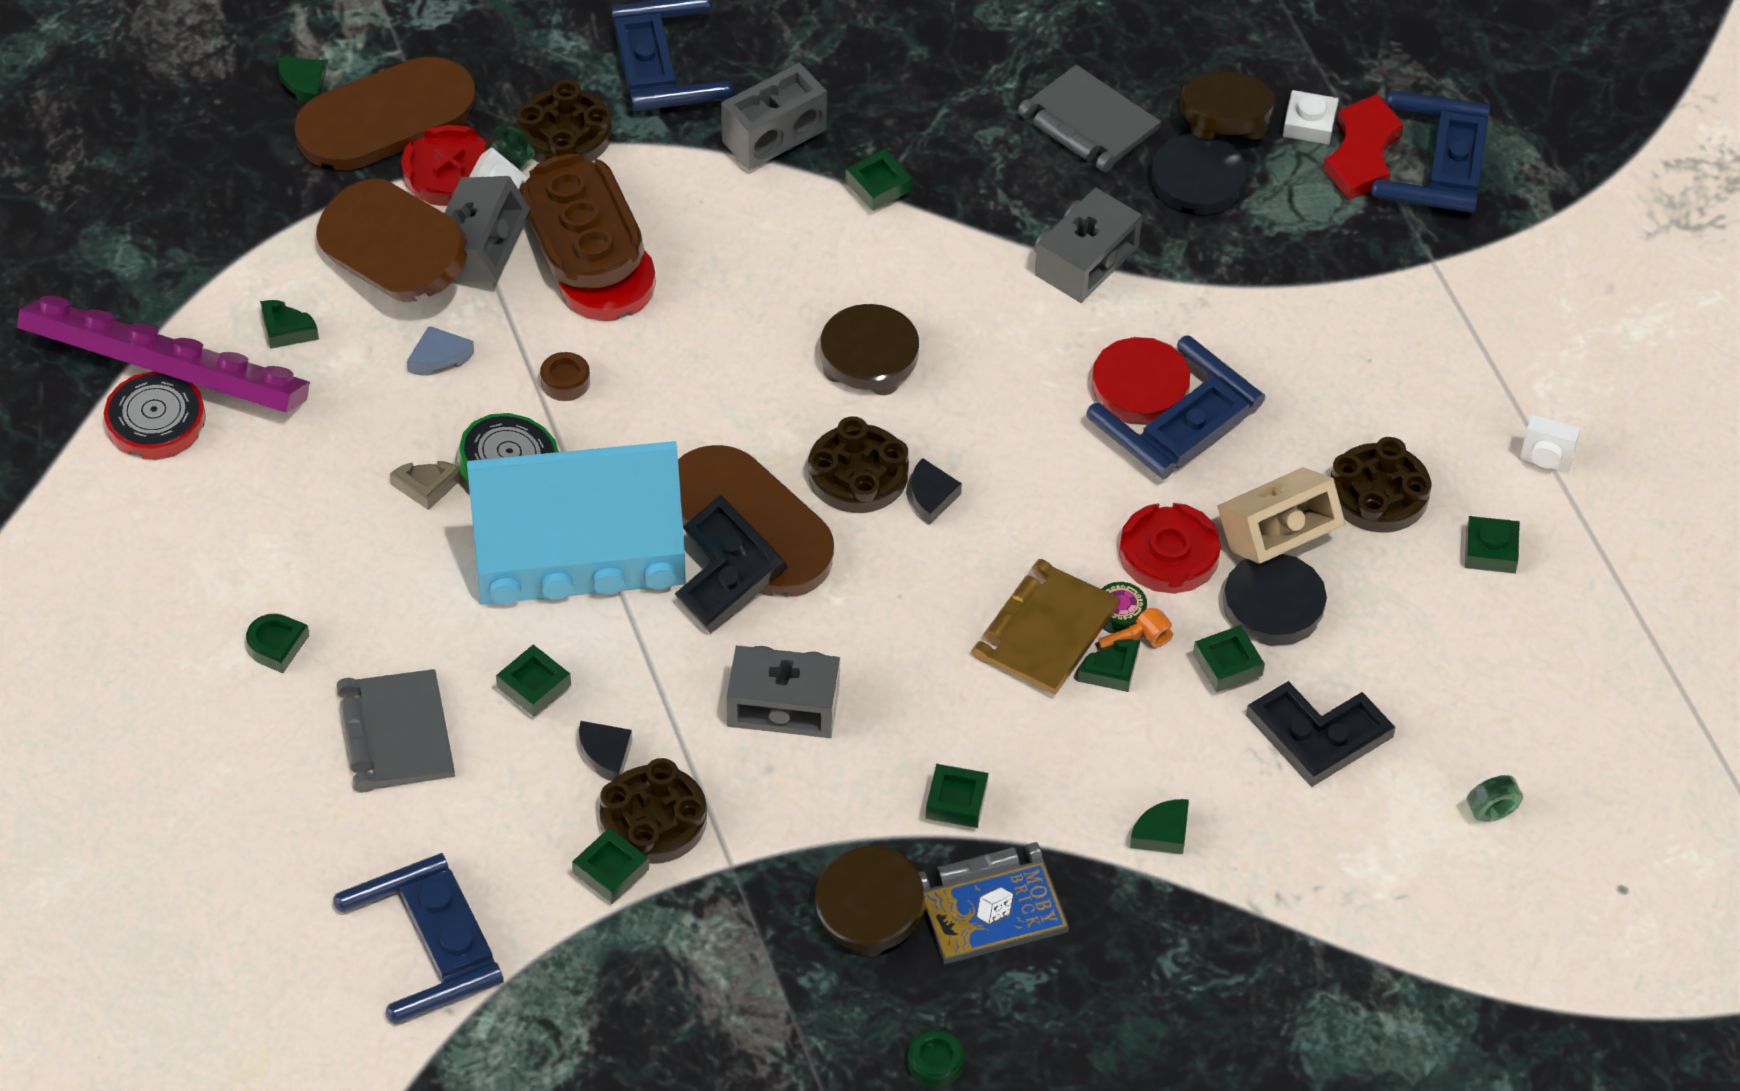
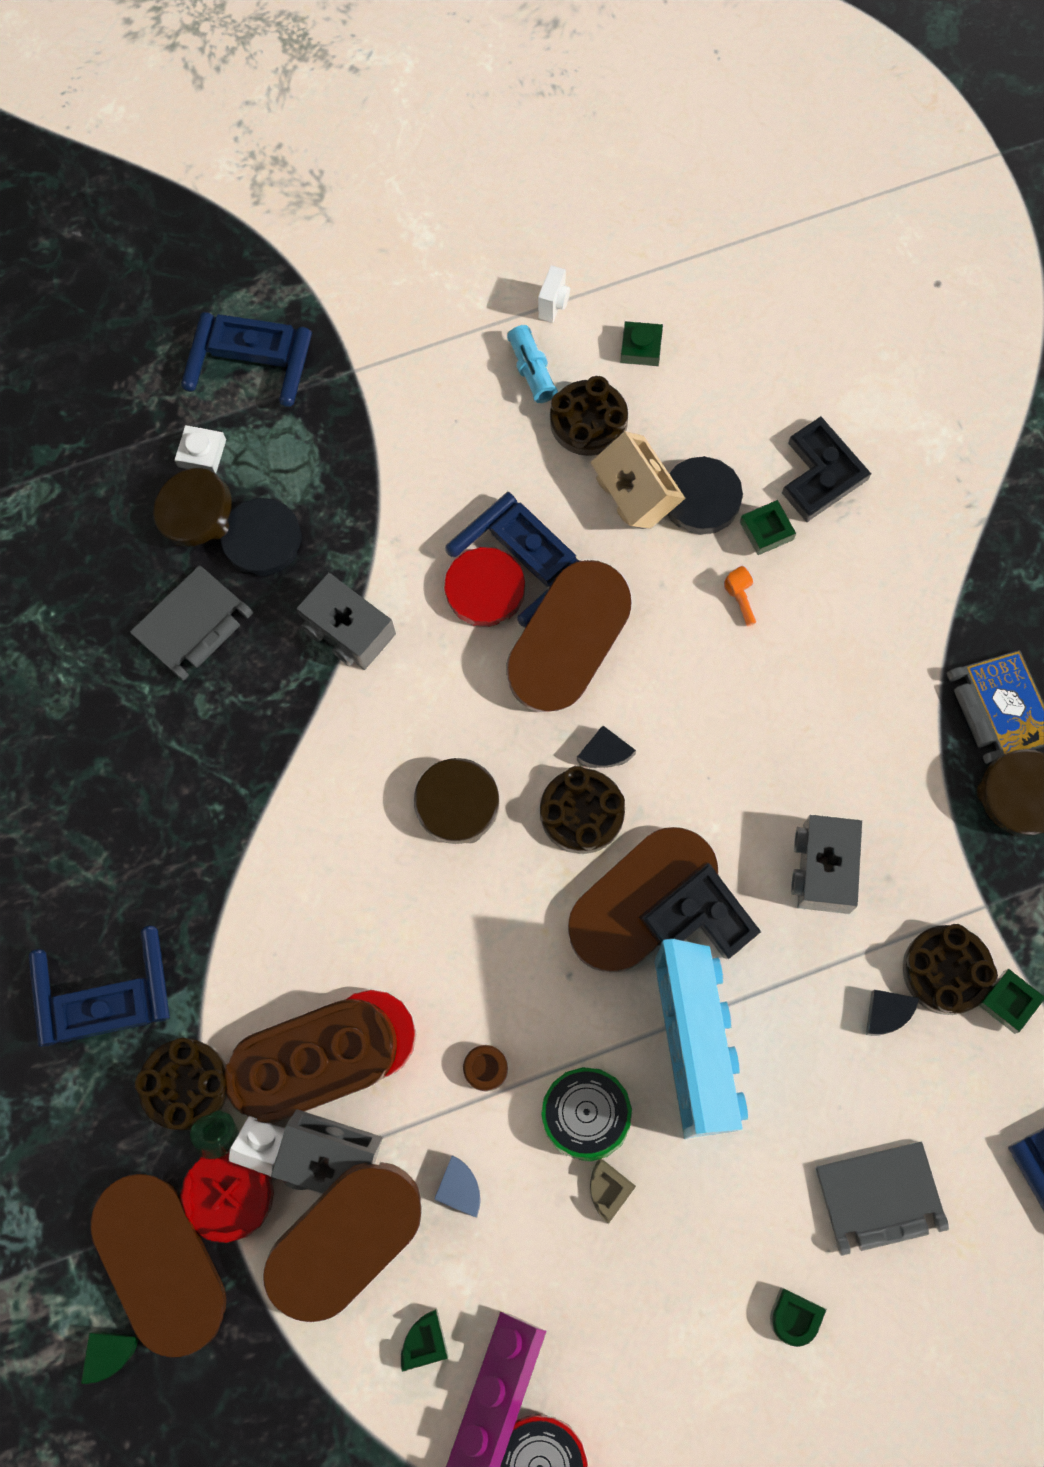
camera: 85 degrees left, 20 degrees up
dark green plate [496,644,571,717] -> none
dark grey brick [721,62,827,170] -> none
dark green plate [845,149,912,211] -> none
dark green plate [925,764,989,828] -> none
pearl gold piece [971,559,1121,695] -> none
dark green tile [1078,639,1140,692] -> none
tile [1102,582,1147,633] -> none
red tile [1119,503,1221,594] -> none
dark green tile [1130,799,1189,854] -> none
red tile [1323,94,1404,200] -> none
clear green tile [1466,775,1523,822] -> none
none -> reddish brown tile [506,560,632,712]
none -> medium azure pin [507,325,558,403]

